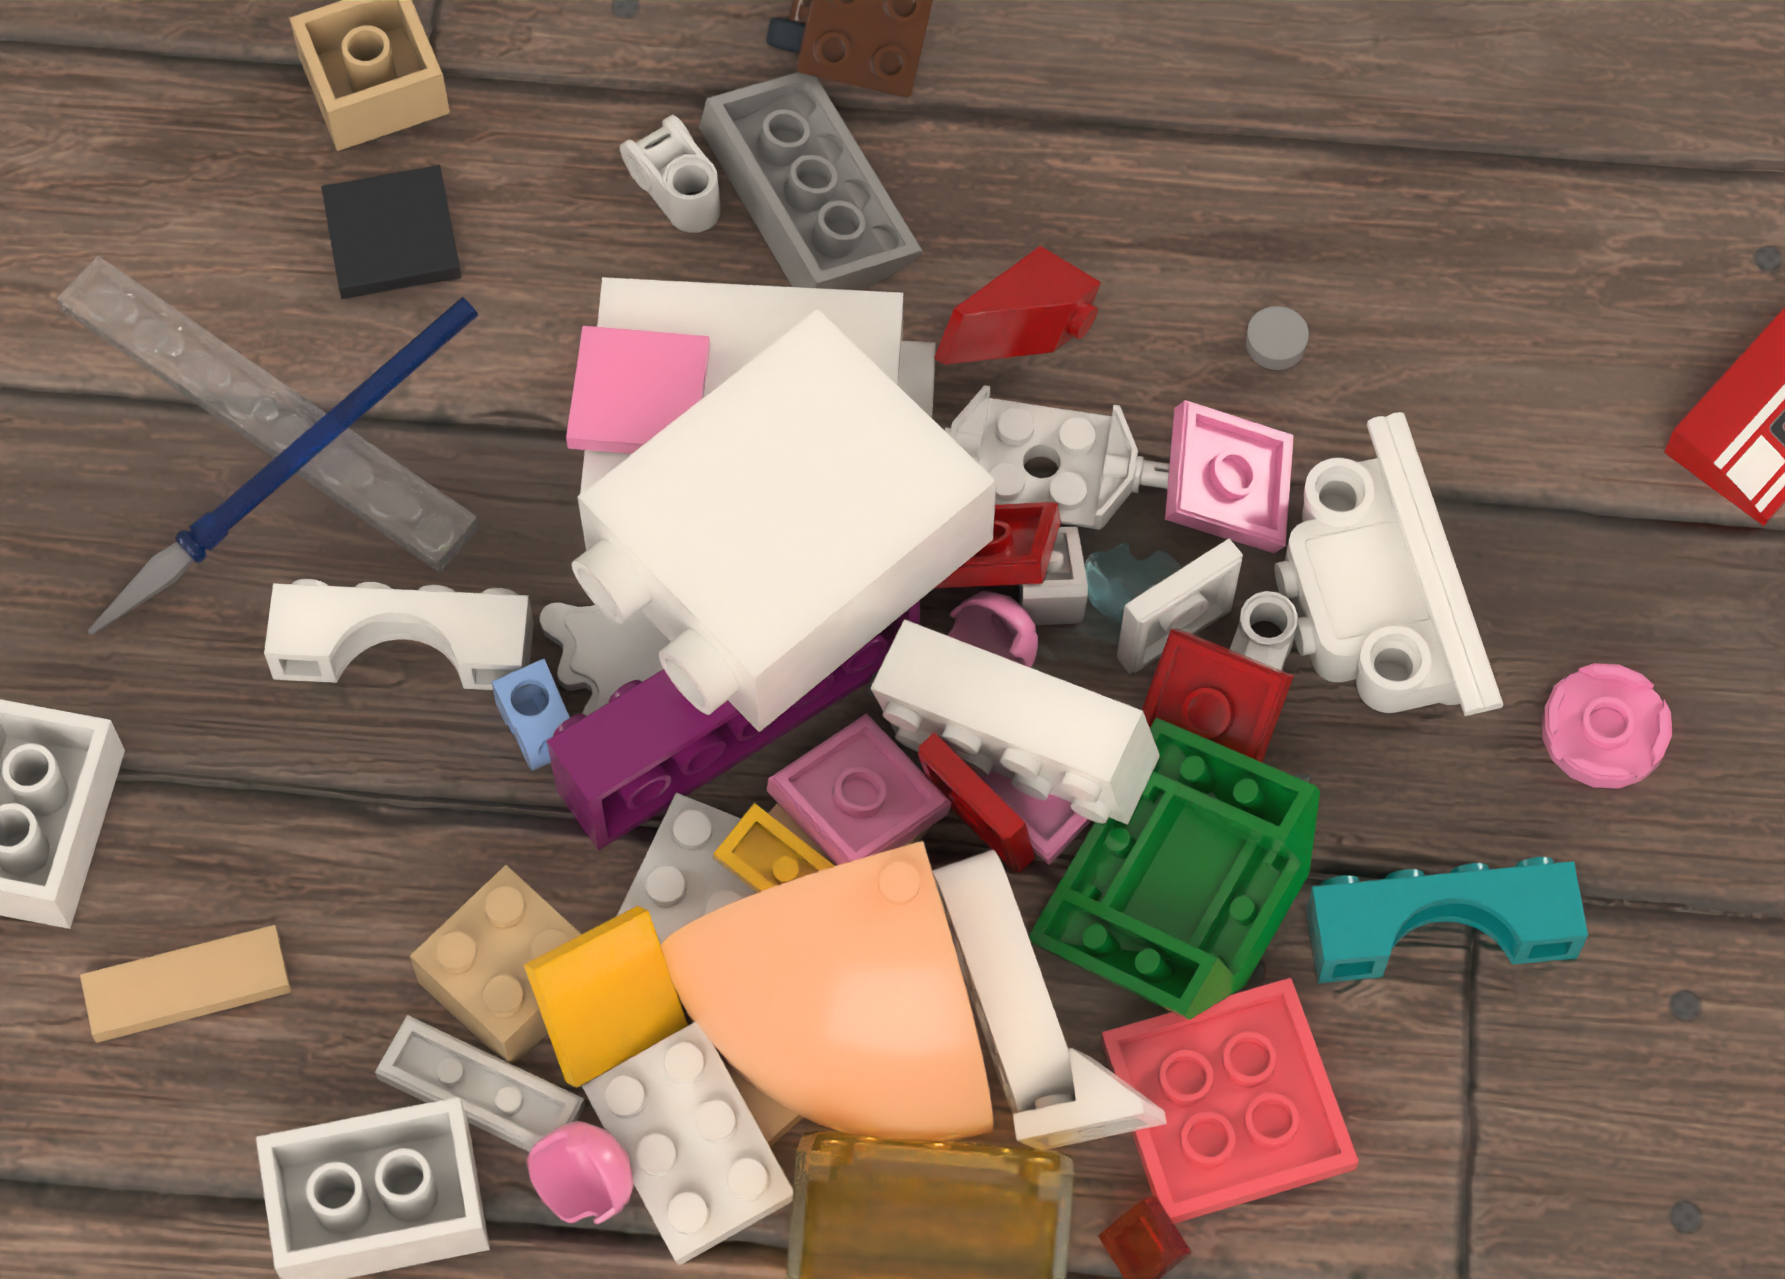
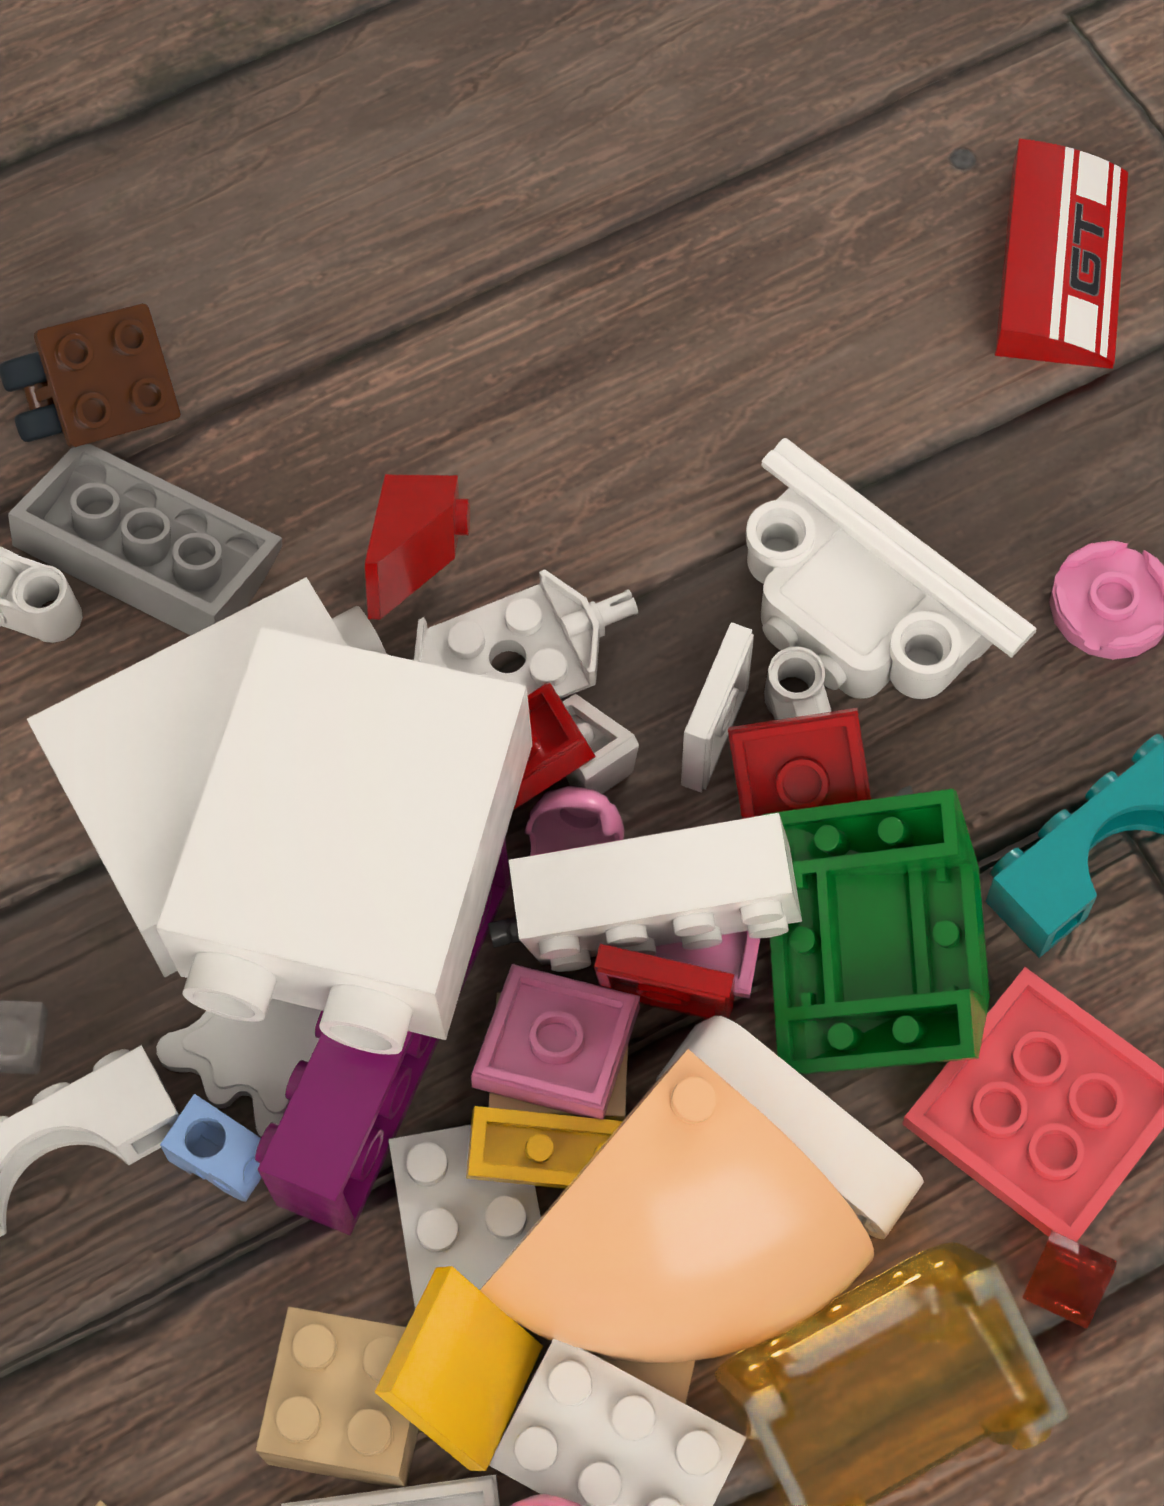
camera: 30 degrees left, 0 degrees up
bright pink tile [566,326,710,454] -> none
white slope [1013,1048,1166,1151] -> none
clear light blue hair [1084,543,1182,623] -> none
bright pink tile [1165,400,1294,554] -> none
light grey tile [1246,306,1309,370] -> none

